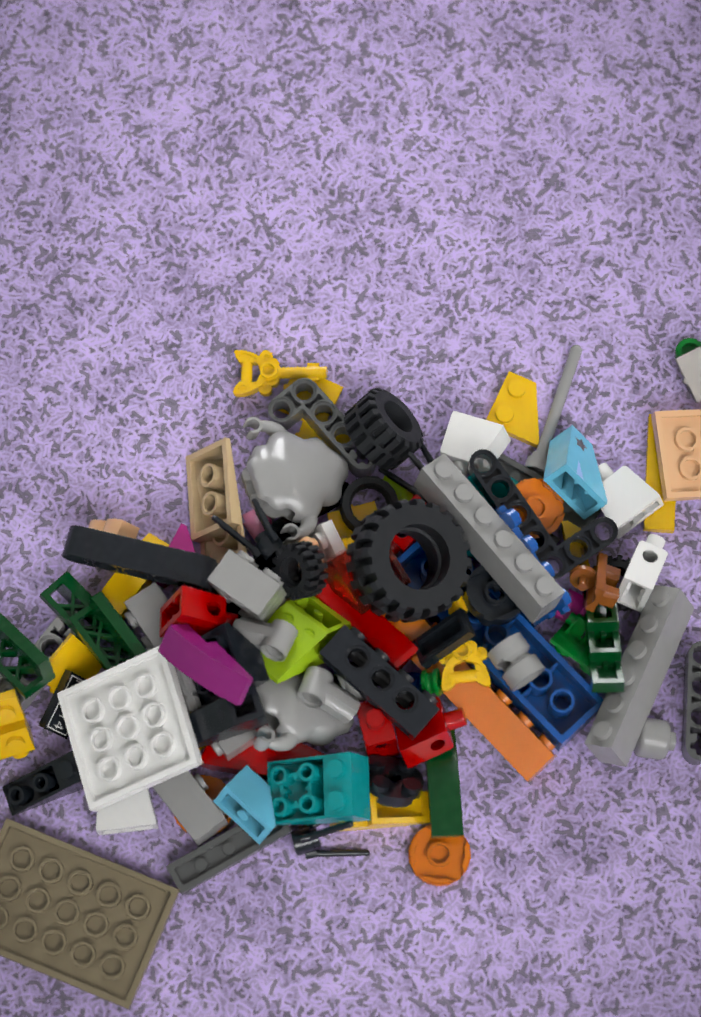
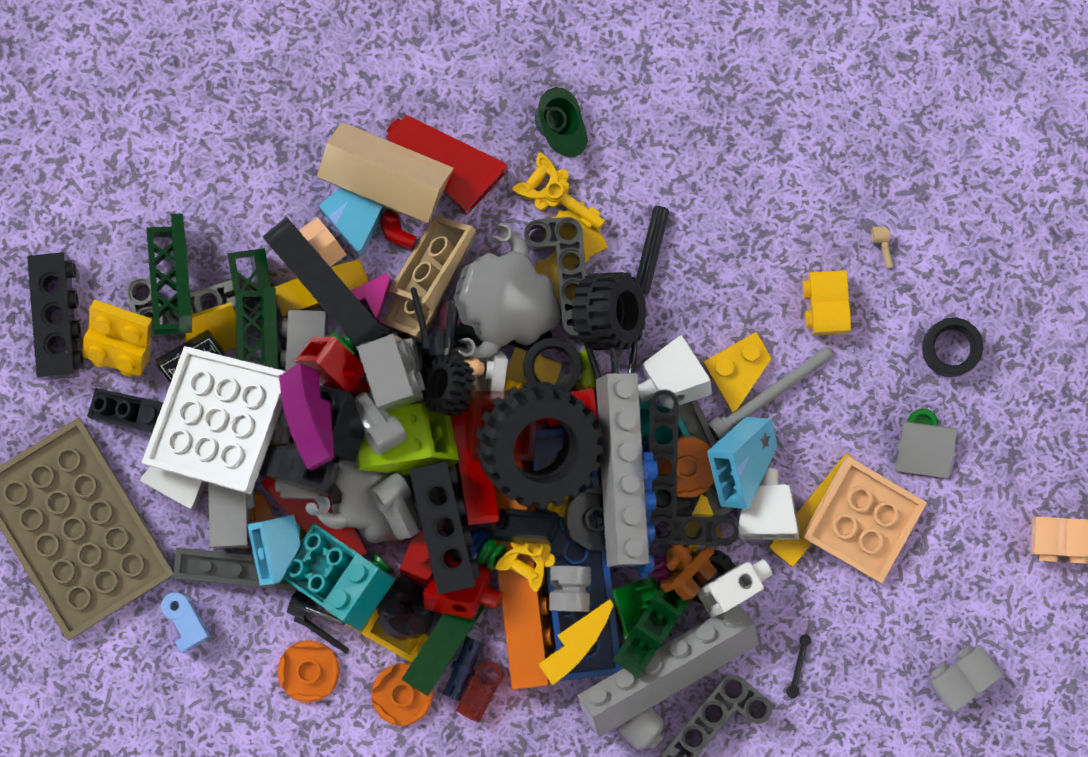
camera: 35 degrees right, 10 degrees up
none -> light blue leg [161,592,212,653]
none -> orange tile [277,640,340,703]
none -> tan slope [317,122,454,224]
none -> medium azure slope [318,188,386,256]
none -> red arm [380,209,417,250]
none -> red slope [386,115,508,215]
none -> dark blue pin [442,636,485,701]
none -> clear red piece [455,659,503,723]
none -> dark green piece [535,87,588,158]
none -> yellow slope [538,599,614,685]
none -> black axle [636,206,669,294]
none -> yellow brick [802,270,851,336]
none -> tan hand [871,227,894,268]
none -> black tyre [922,317,984,377]

